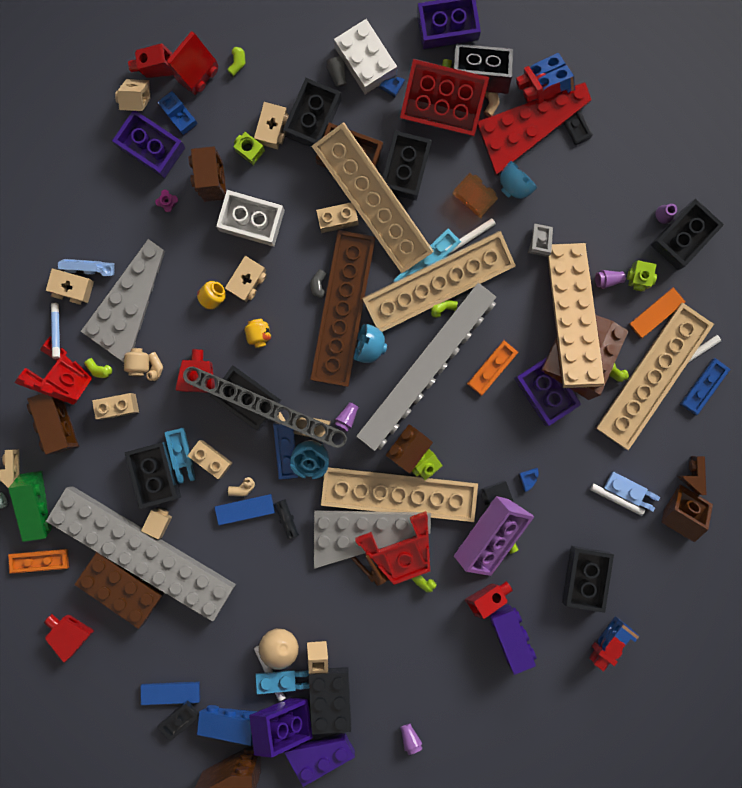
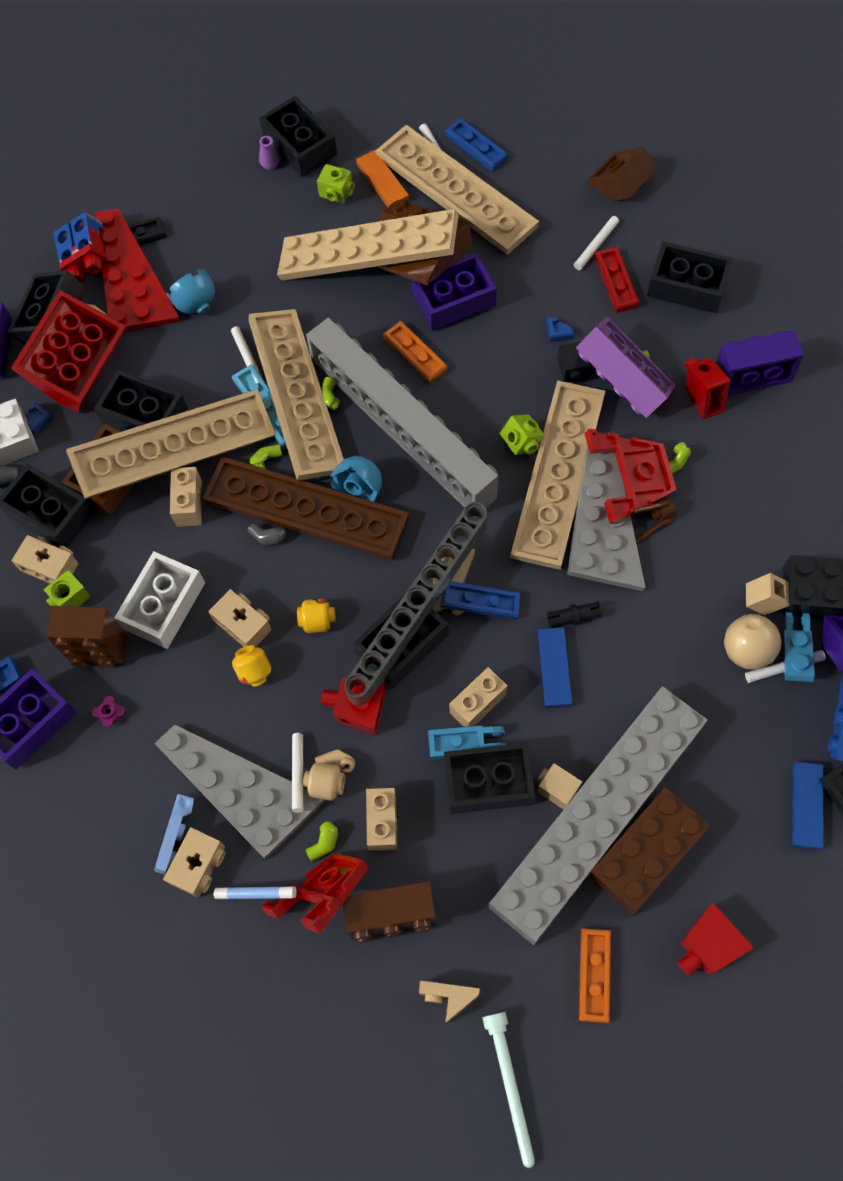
camera: 70 degrees left, 20 degrees down
green wedge [8,471,52,542] -> none
tan arm [228,477,255,497] -> none
dark azure cylinder [290,440,329,479] -> none
medium lavender cone [334,402,359,432] -> none
reddish brown slope [386,424,433,473] -> none
clear orange brick [453,173,498,219] -> none
light grey slope [528,223,553,257] -> none
hips [589,616,639,671] -> none
medium lavender cone [595,270,626,289] -> none
light blue hinge [604,471,660,512] -> none
reddish brown slope [677,456,706,495] -> none
none -> lime arm [250,444,282,469]
none -> white bar [292,733,303,813]
none -> red tile [595,247,640,313]

